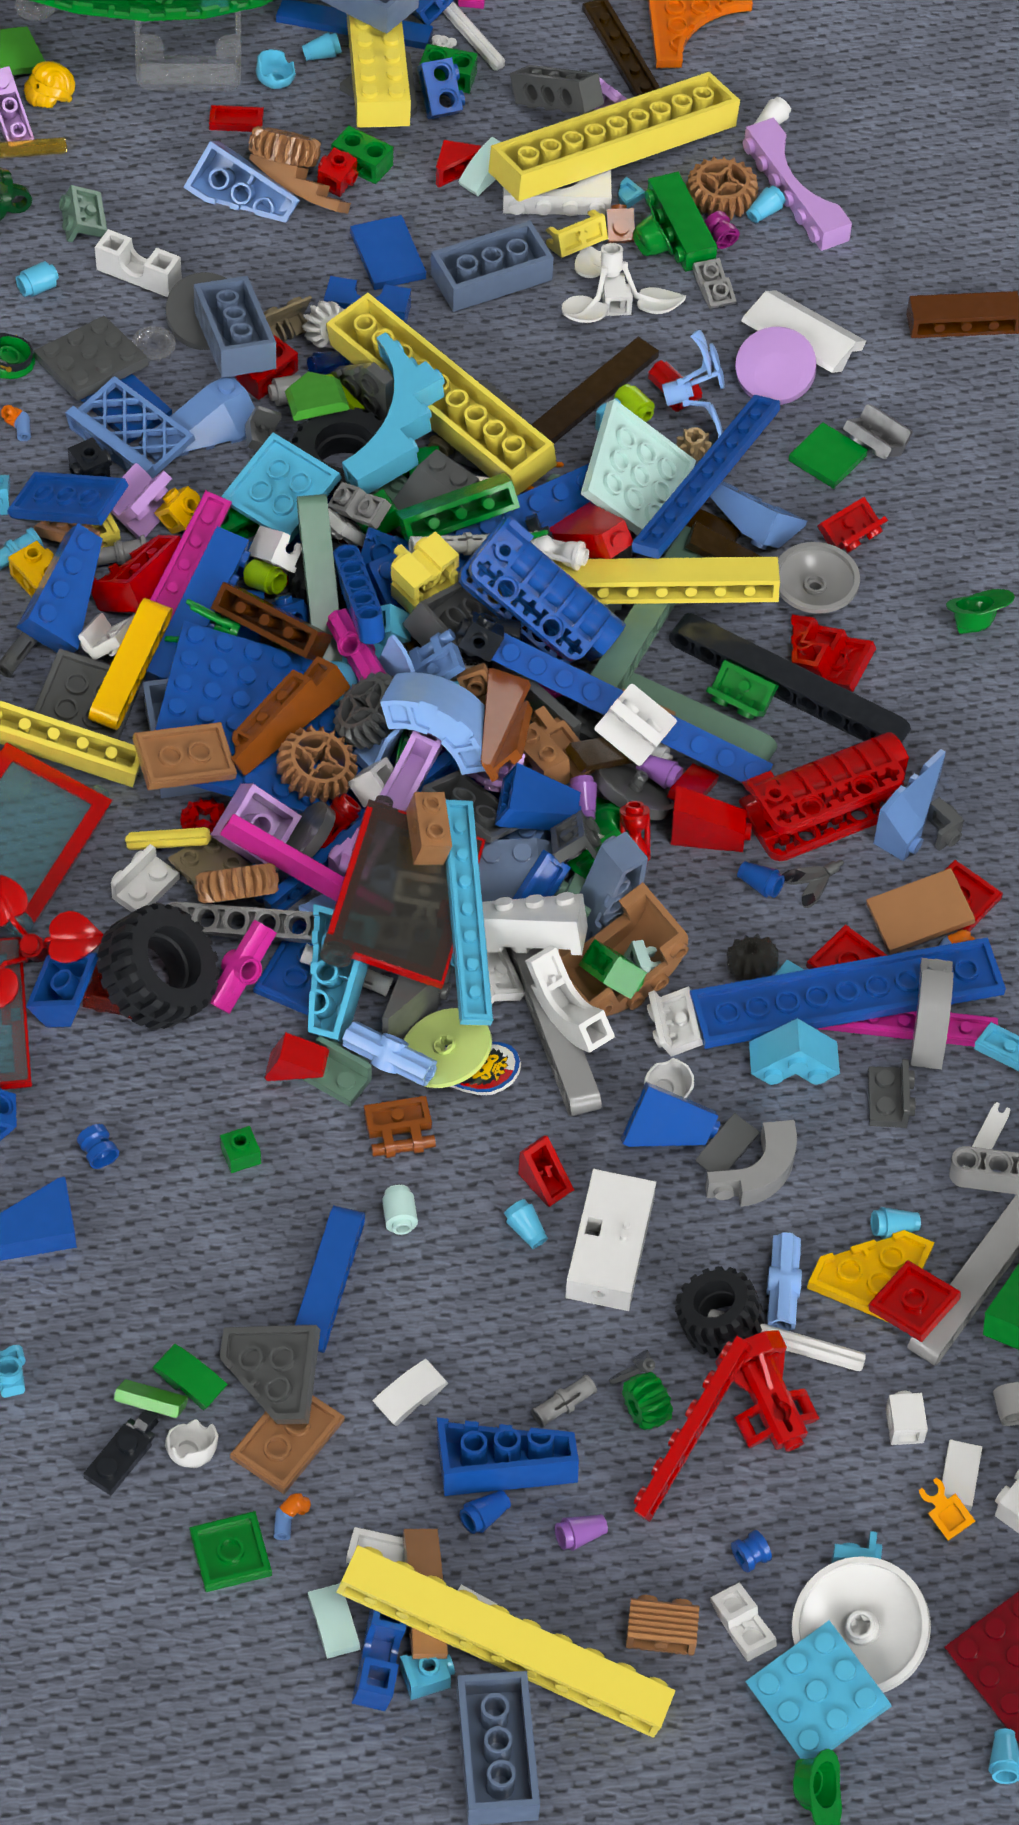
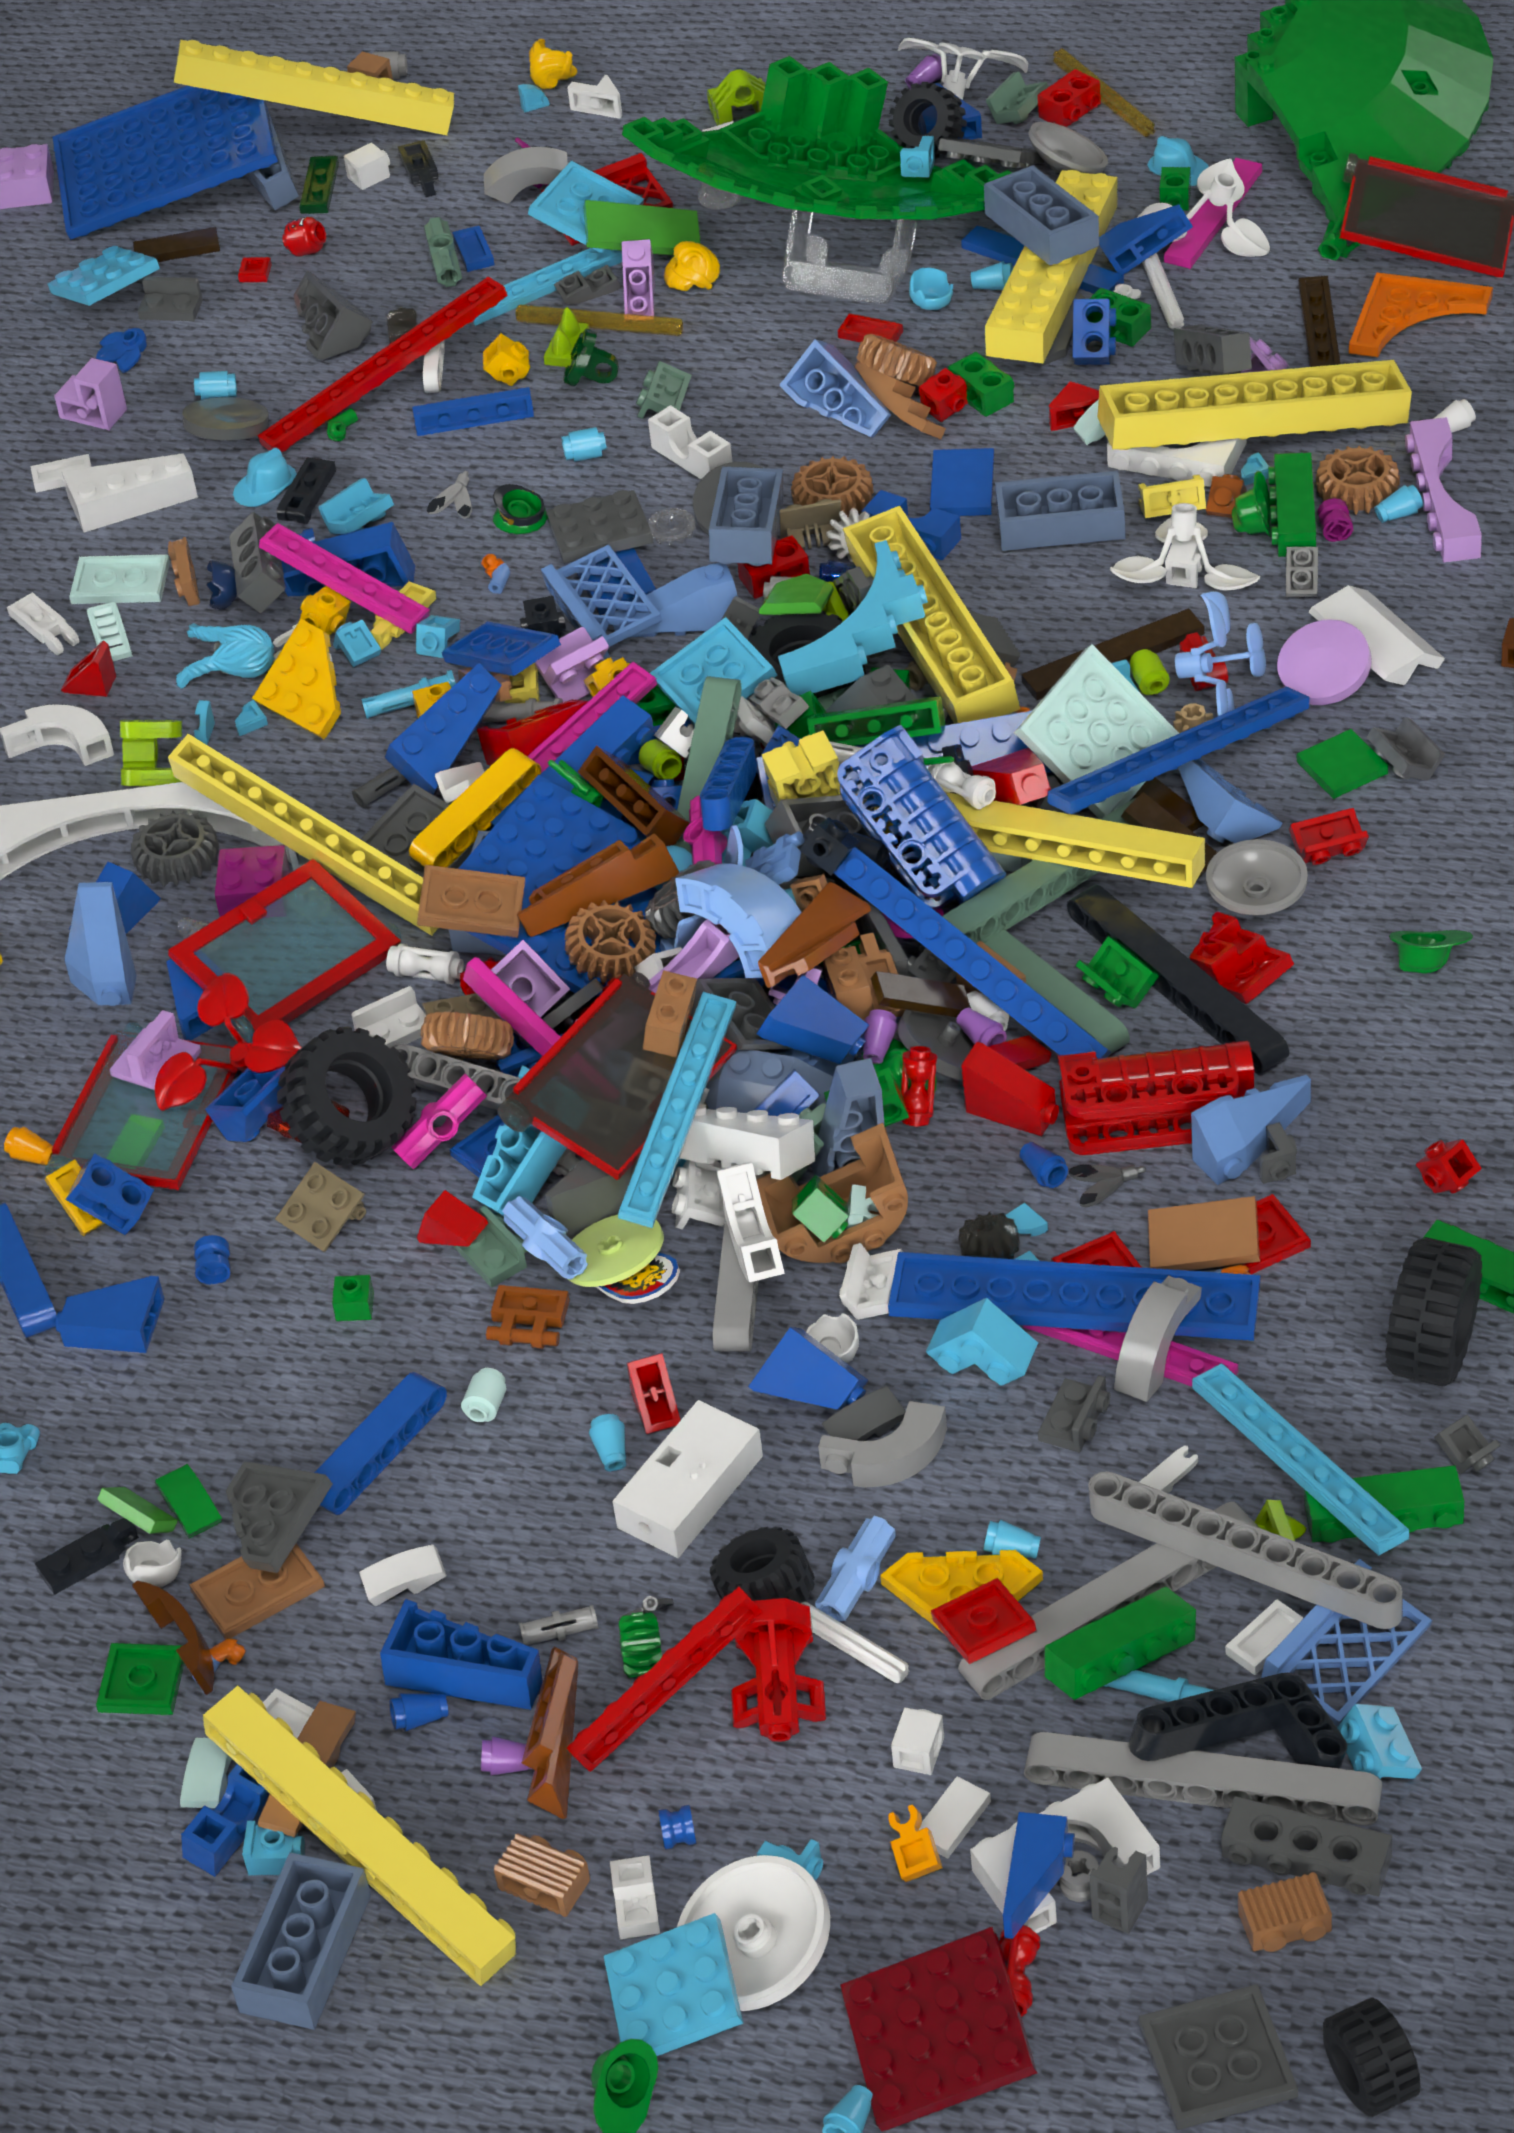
camera: 30 degrees right, 10 degrees down
light yellow axle [125,827,211,850] -> none
dark grey bracket [550,810,602,863] -> none
white bracket [594,684,677,766] -> none
none -> reddish brown slope [132,1580,214,1695]
none -> dark tan hinge [275,1162,366,1252]
none -> white piece [386,943,464,985]
none -> dark orange wedge [521,1646,578,1819]
none -> medium nougat gear [791,455,874,517]
none -> medium azure tile [997,1203,1048,1237]

